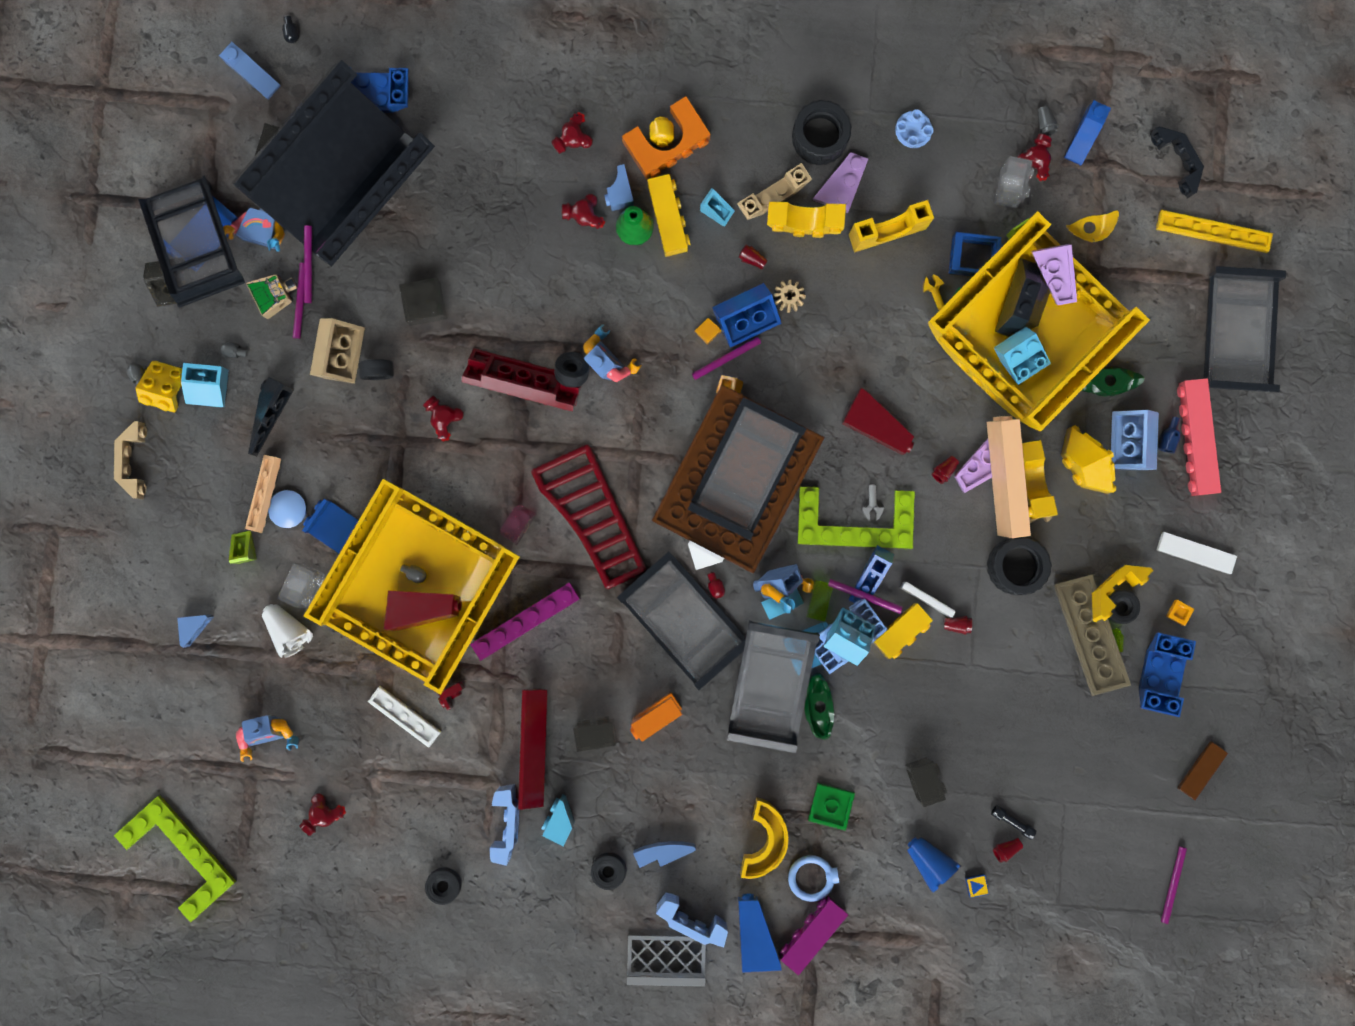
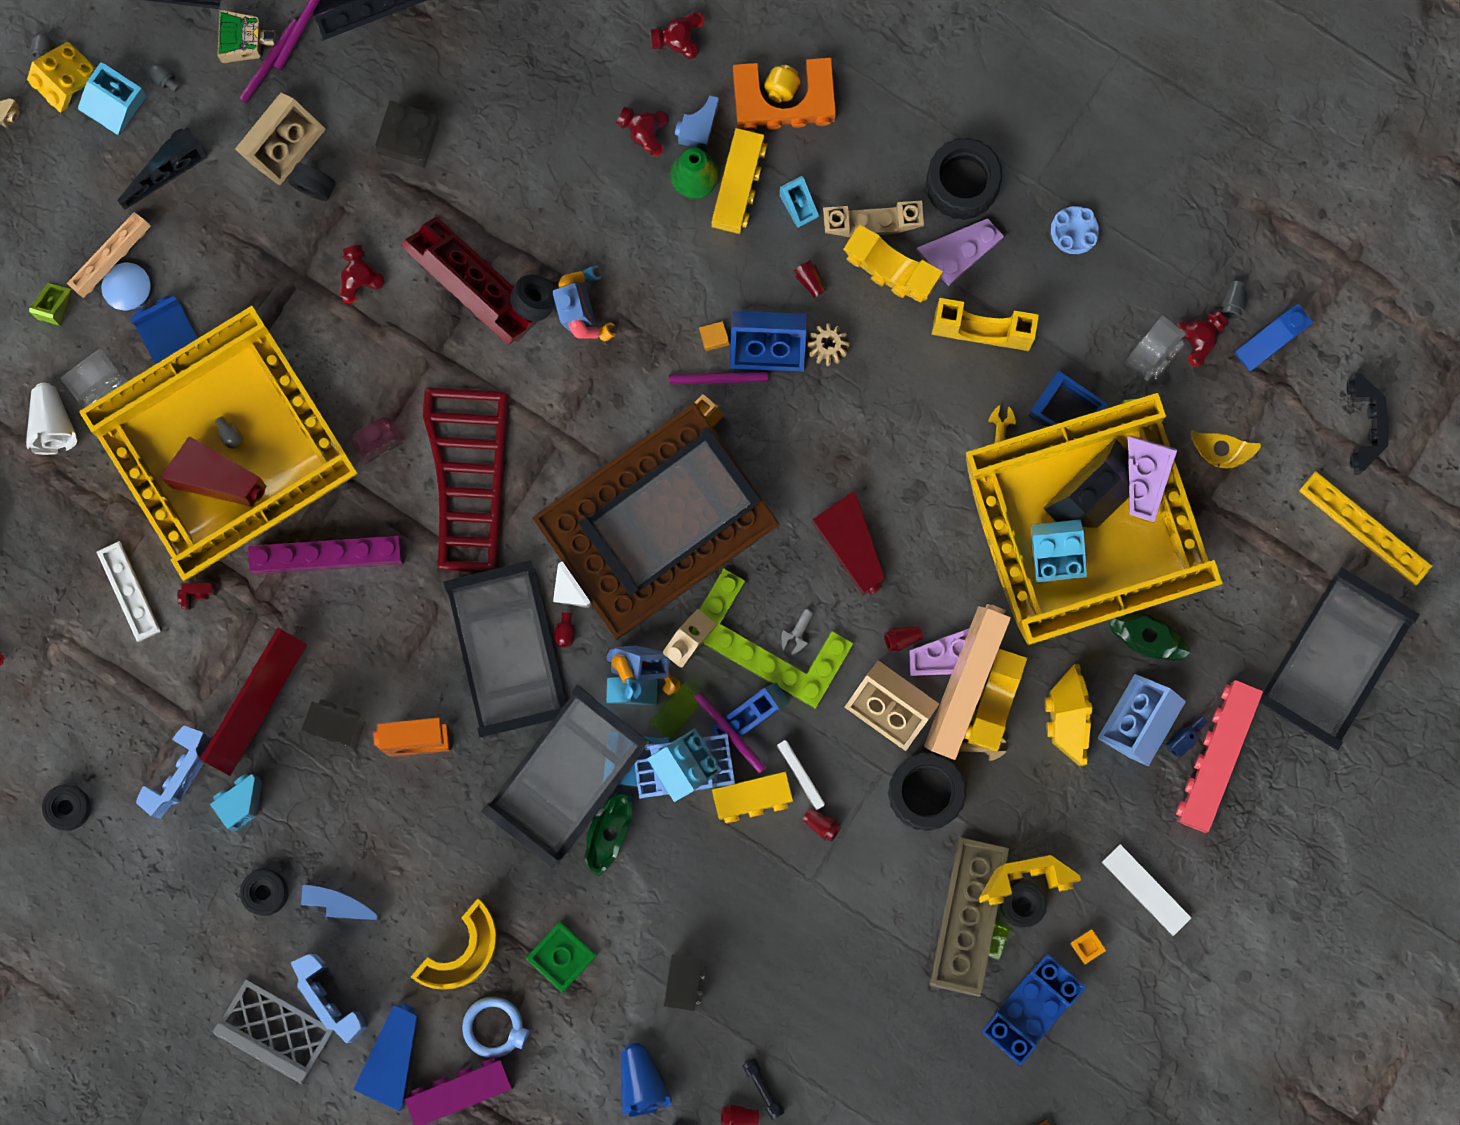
camera: 30 degrees right, 5 degrees down
none -> tan torso [663,609,717,668]
none -> tan slope [844,661,939,751]

